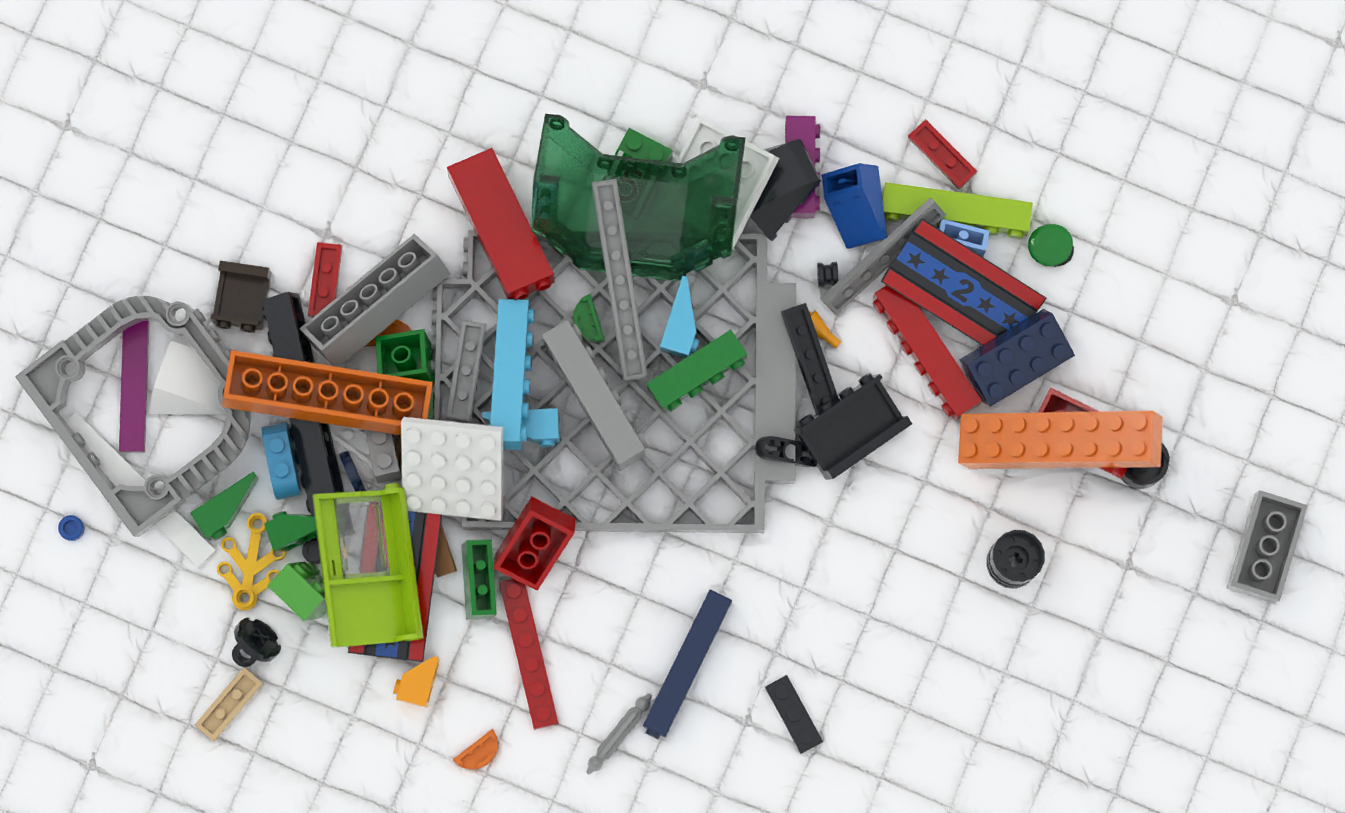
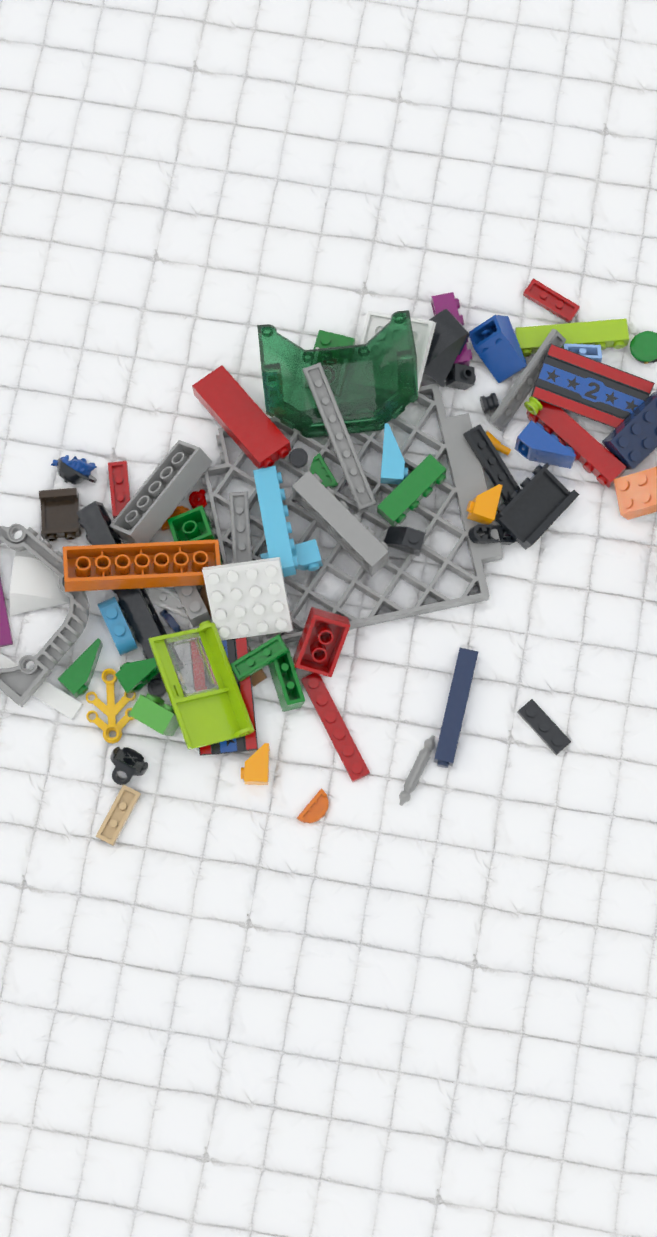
camera: 10 degrees left, 5 degrees down
none -> hair [51,455,97,485]
none -> red plate [189,489,207,509]
none -> green tile [230,634,290,682]
none -> black tile [289,448,308,468]
none -> black slope [384,526,426,556]
none -> black brick [446,363,476,390]
none -> light orange slope [466,484,502,525]
none -> blue slope [514,420,576,469]
none -> lime bush [524,397,543,415]

